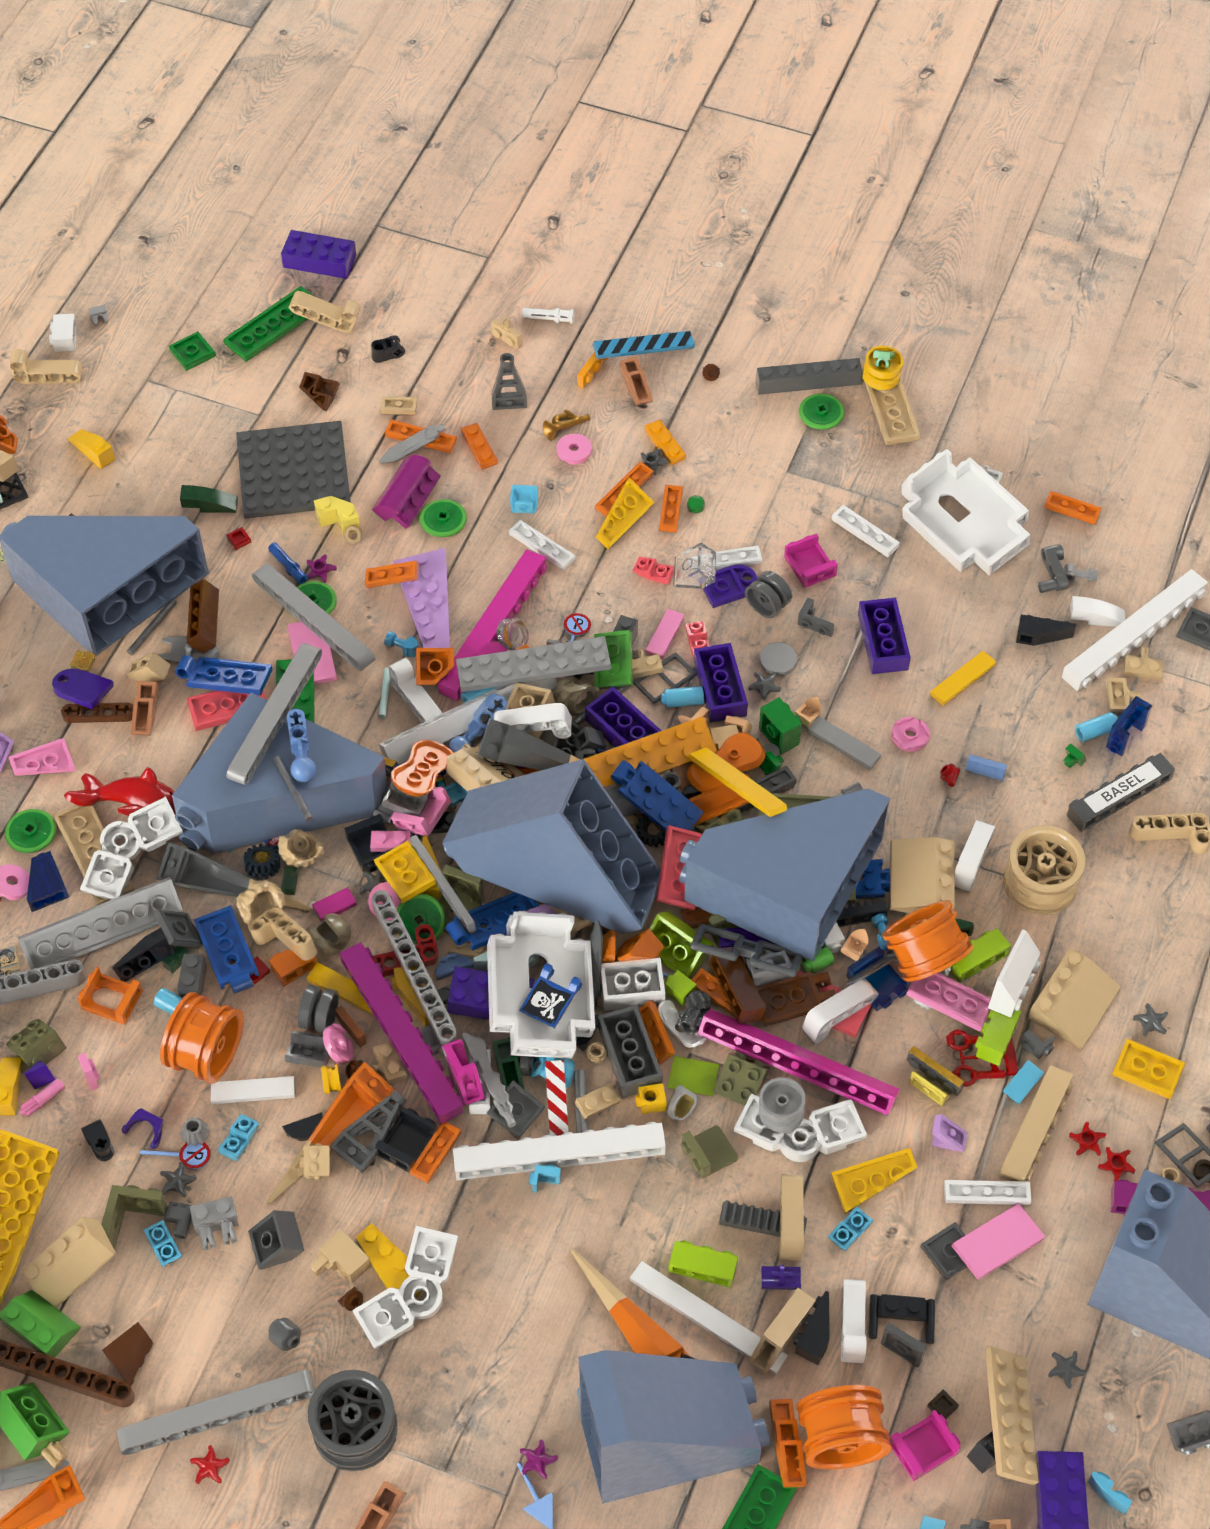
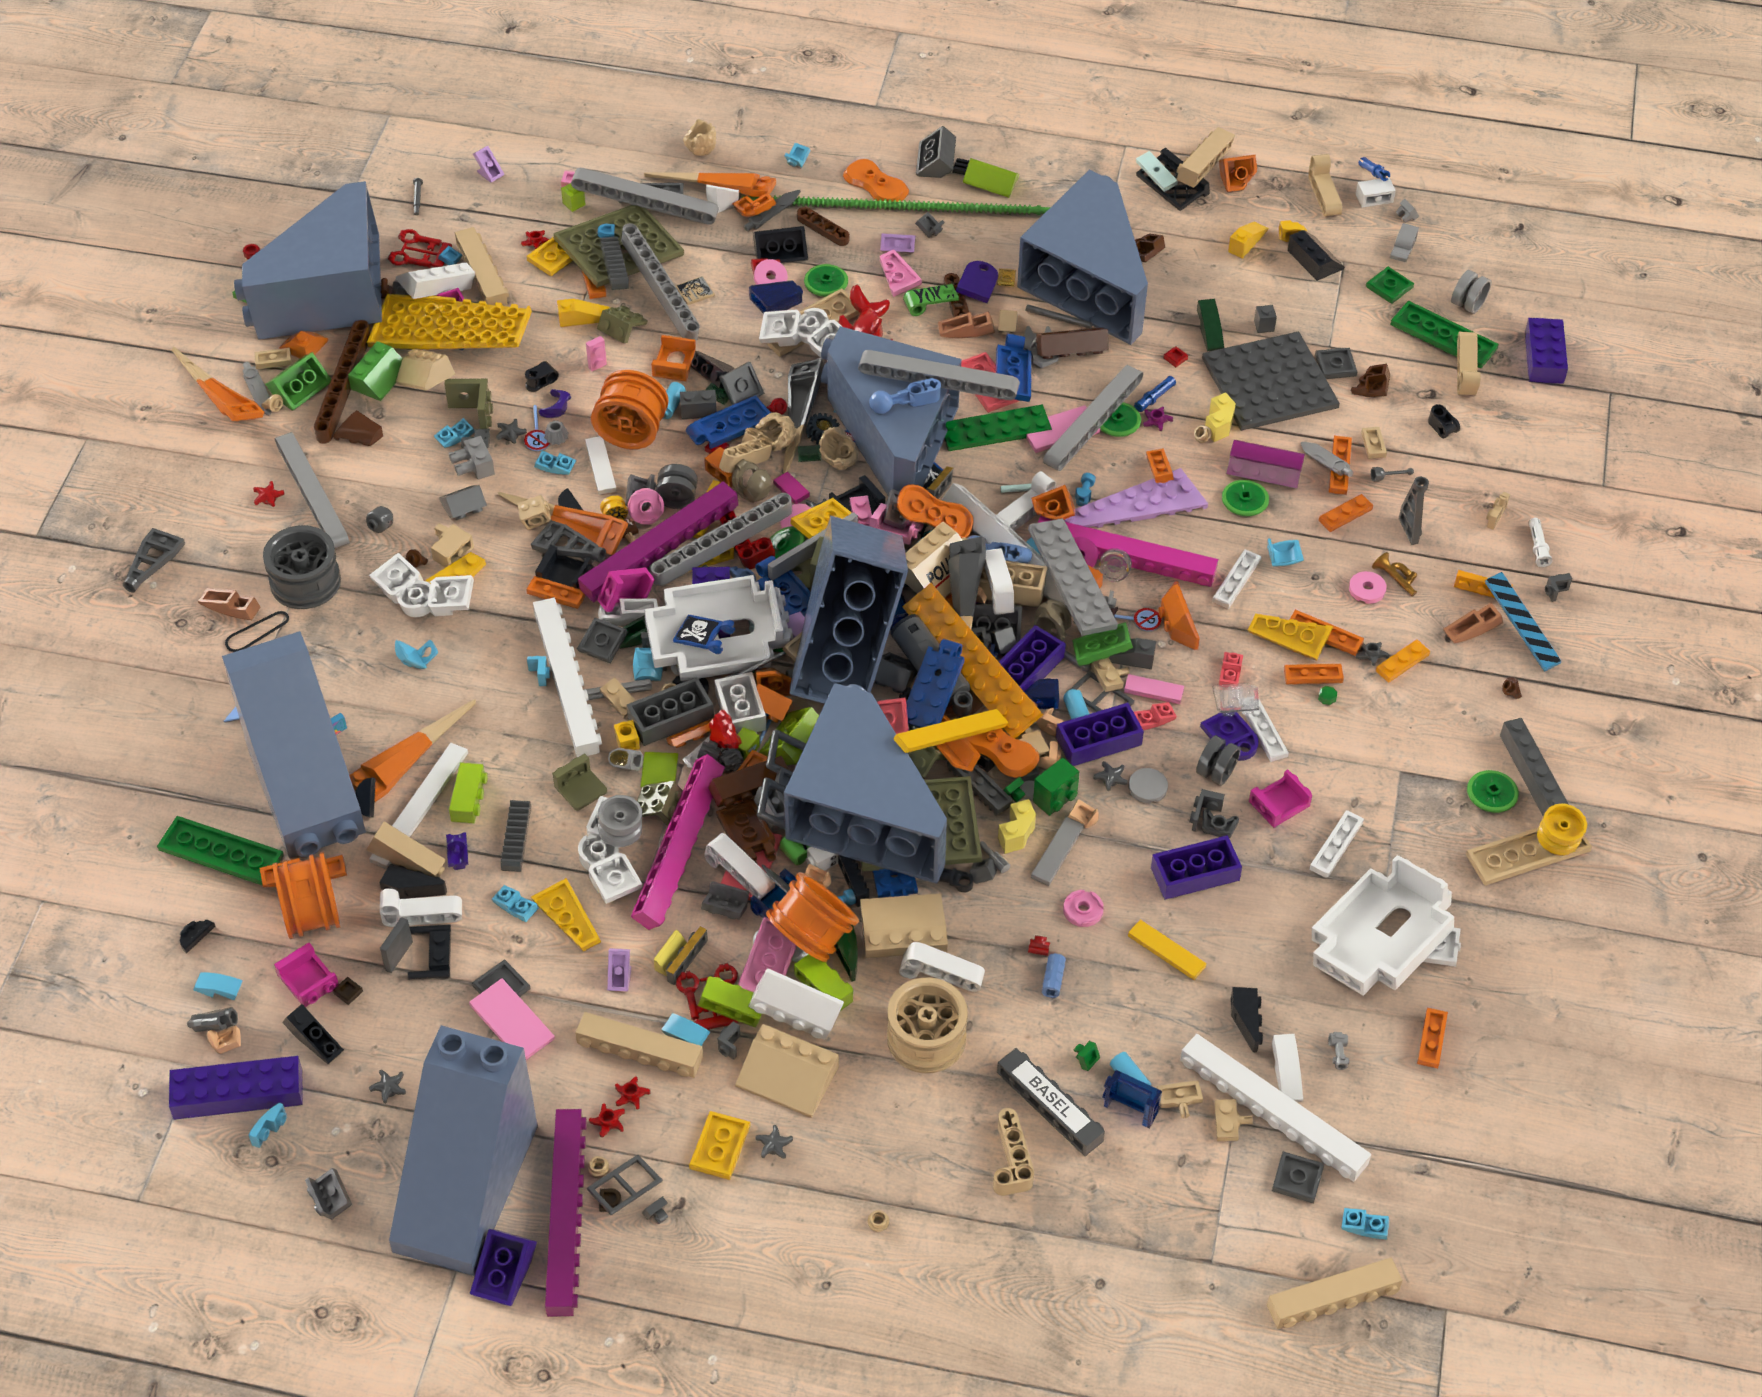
camera: 80 degrees right, 5 degrees down
light grey plate [18,877,184,970] -> none
bright pink piece [19,1078,65,1117] -> none
dark purple slope [23,1061,55,1089] -> none
flat silver bar [273,756,313,822] -> none
dark orange tile [335,1006,367,1048] -> none
light grey sword [462,1033,516,1128] -> none
sticker [545,1060,568,1136] -> none
tan beam [779,1174,804,1261] -> none
tile [873,350,895,368] -> none
white plate [944,1180,1031,1205] -> none
tan plate [985,1346,1039,1485] -> none
dark grey beam [1038,544,1069,593] -> none
none -> black piece [225,611,289,652]
none -> medium azure piece [395,640,438,669]
none -> flat silver bracket [701,881,749,920]
none -> red rock [709,710,742,749]
none -> red plate [766,398,787,415]
none -> bright green door [903,284,959,316]
none -> light yellow brick [998,799,1036,854]
none -> clear blue slope [1024,678,1059,709]
none -> orange wedge [1158,581,1200,650]
none -> dark grey piece [1202,809,1239,838]
none -> dark grey brick [1254,305,1277,333]
none -> yellow rock [1279,220,1307,242]
none -> black slope [1287,230,1345,281]
none -> dark grey tile [1315,347,1358,379]
none -> blue pin [1358,157,1390,181]
none -> dark grey hinge [1371,467,1414,482]
none -> light grey piece [1390,223,1419,262]
none -> light grey wheel [1451,269,1492,314]
none -> dark grey bracket [1545,573,1572,602]

